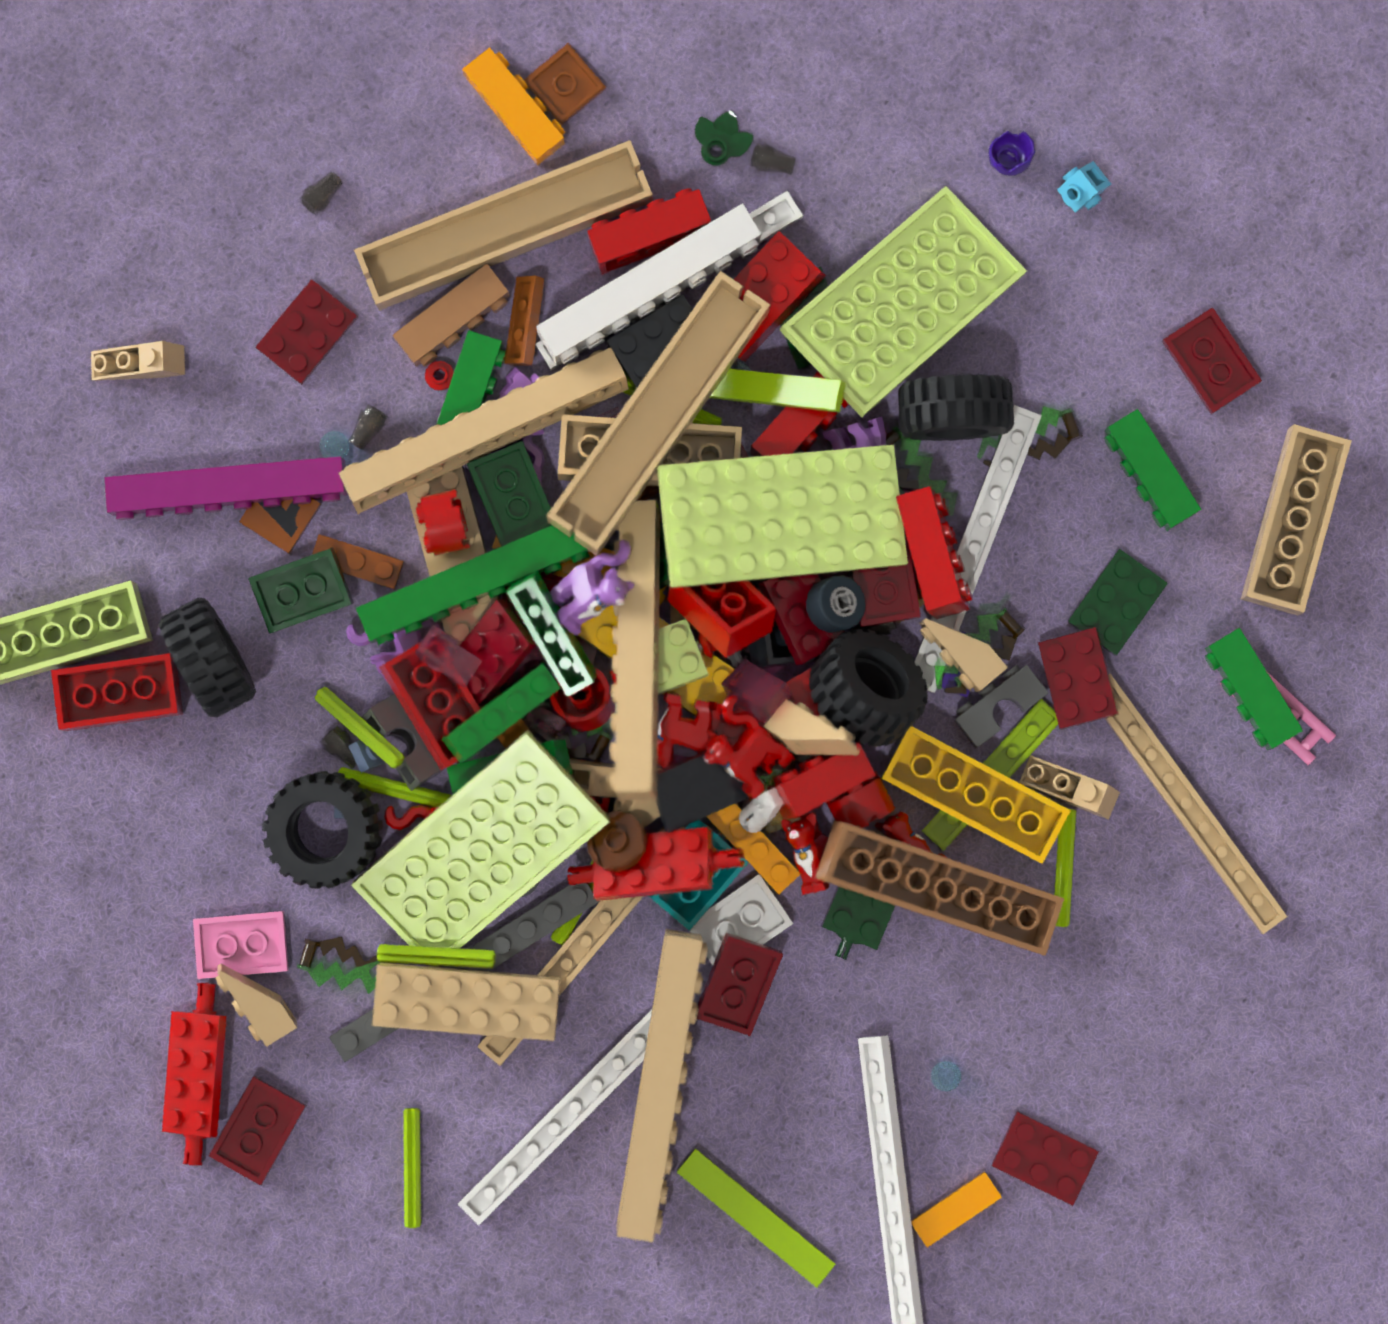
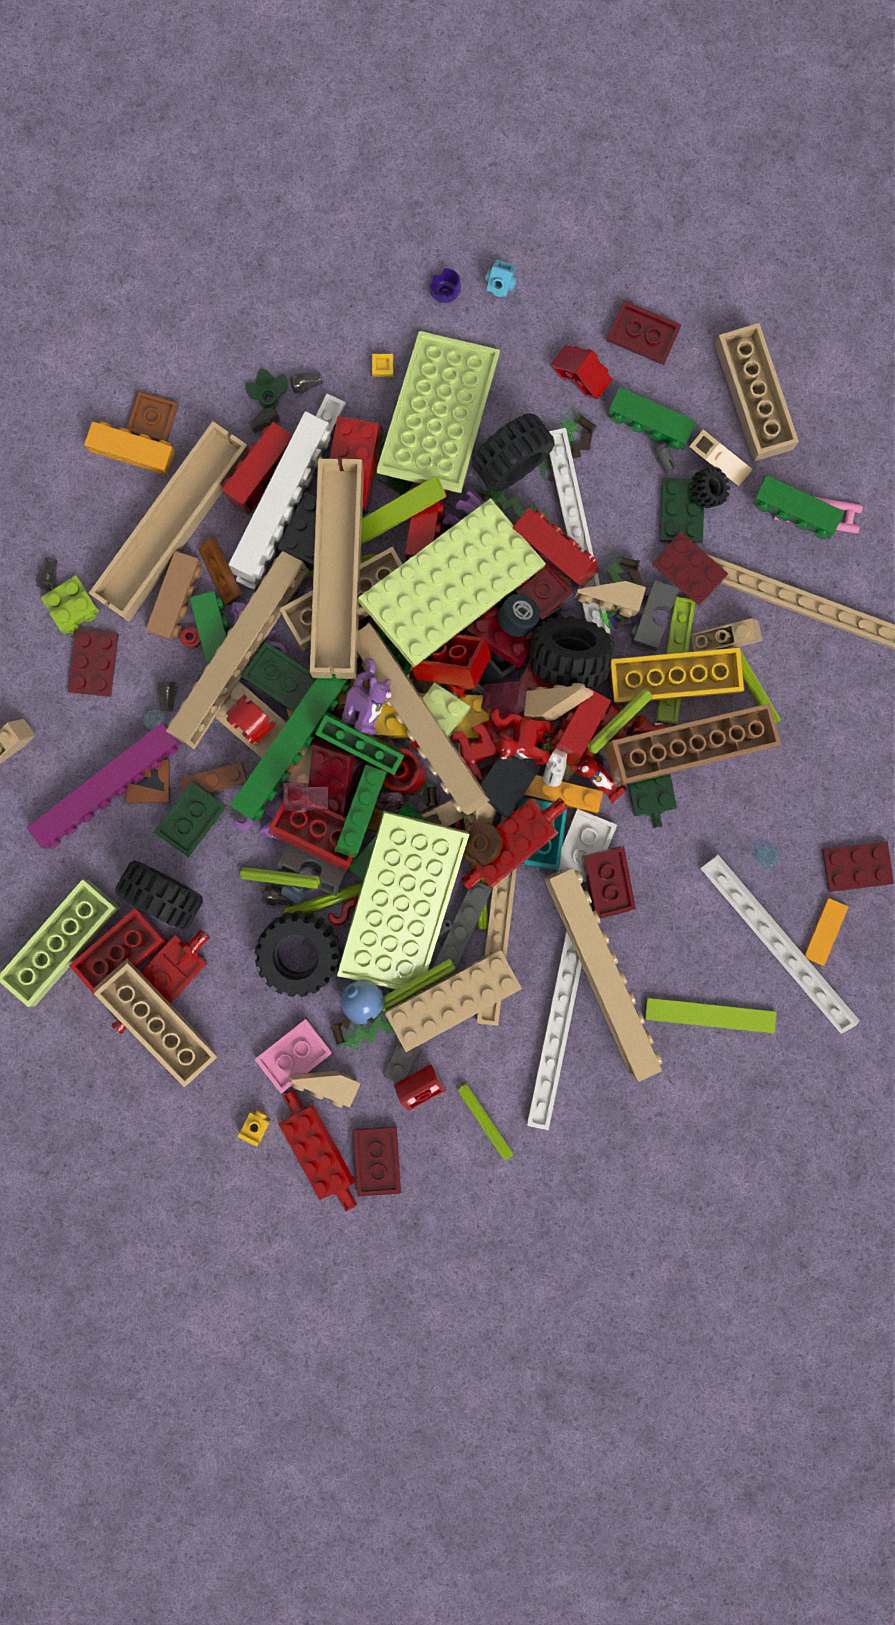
camera: 30 degrees left, 0 degrees up
none -> lime plate [41,575,100,634]
none -> tan brick [94,959,217,1087]
none -> red plate [111,929,210,1034]
none -> yellow brick [238,1110,271,1147]
none -> clear smoke cone [248,405,281,434]
none -> medium blue cylinder [340,980,385,1024]
none -> yellow plate [372,354,393,377]
none -> red slope [394,1064,447,1111]
none -> dark grey arm [435,919,452,948]
none -> red brick [550,345,613,399]
none -> lime axle [587,689,653,754]
none -> dark grey pin [655,444,678,473]
none -> tan slope [689,429,753,486]
none -> black tyre [690,467,730,509]

